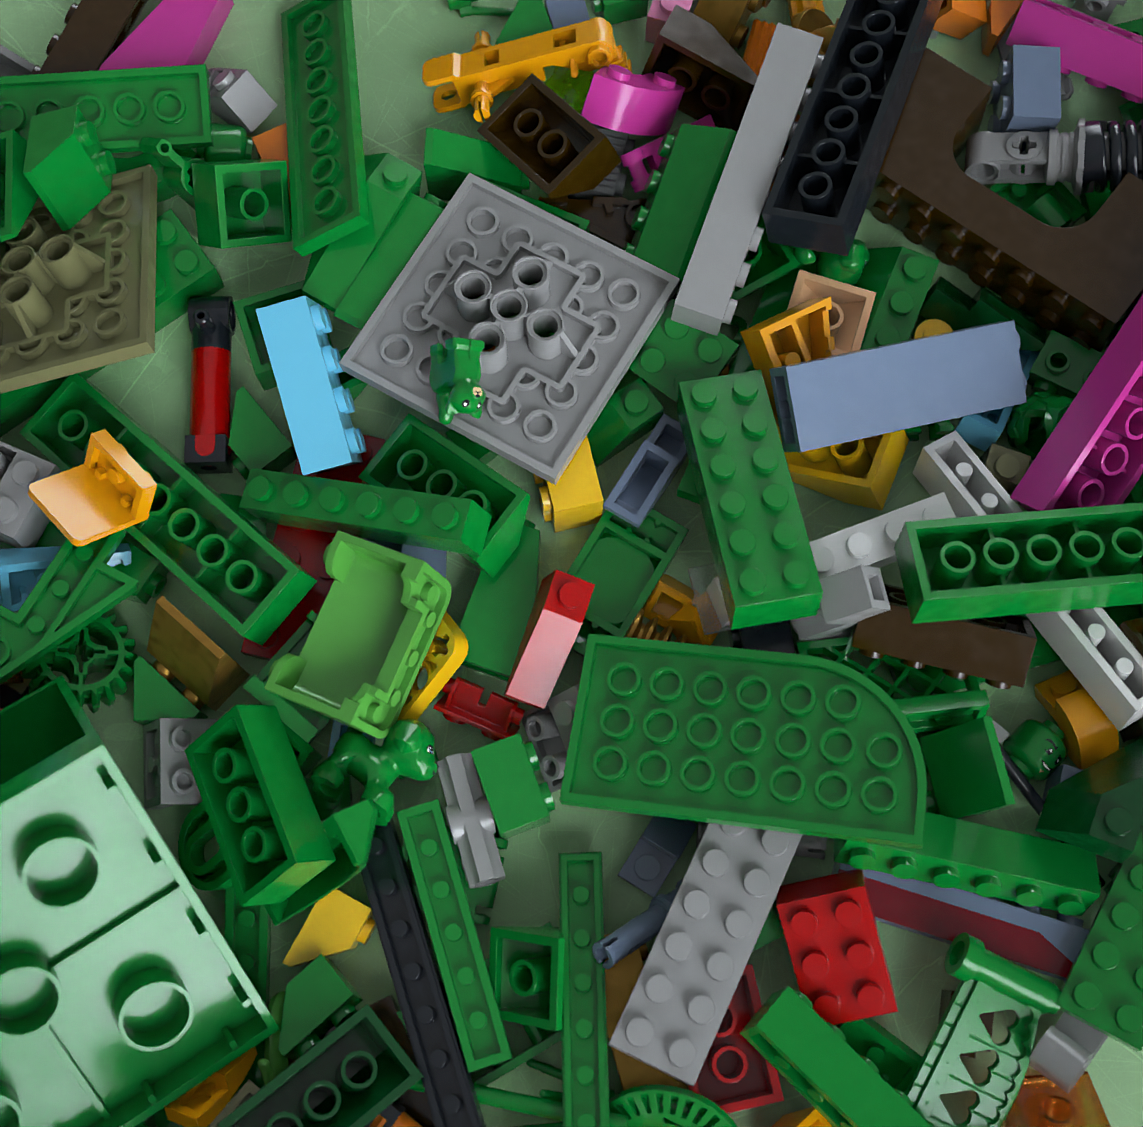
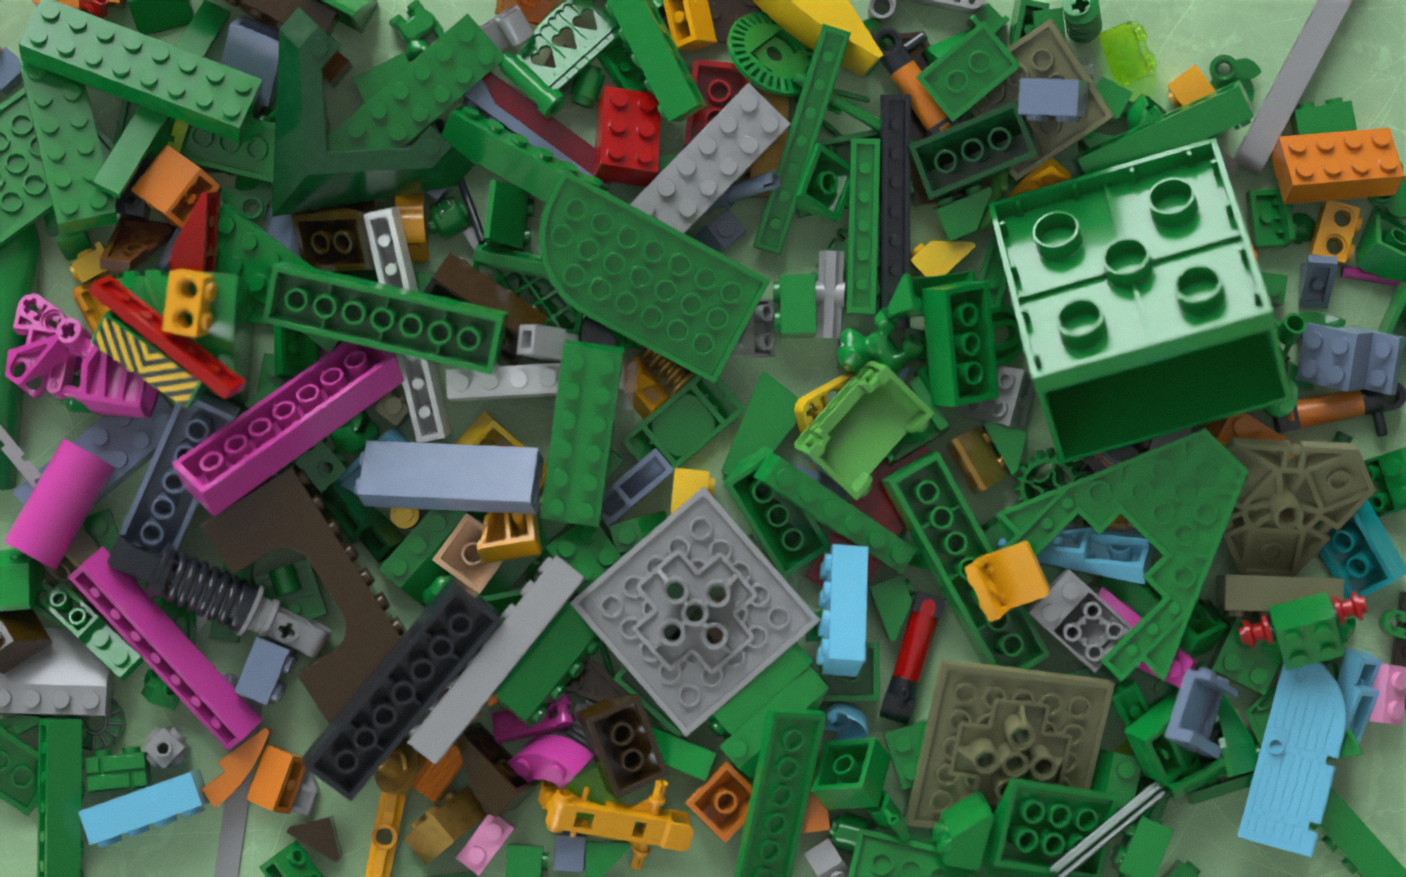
camera: 160 degrees left, 10 degrees up
green animal [429,337,486,425] -> none
red hinge [433,676,526,741] -> none
slope [504,569,595,710] -> none
none -> green brick [570,64,605,109]
none -> orange slope [685,760,752,843]
none -> medium azure hair [823,702,869,741]

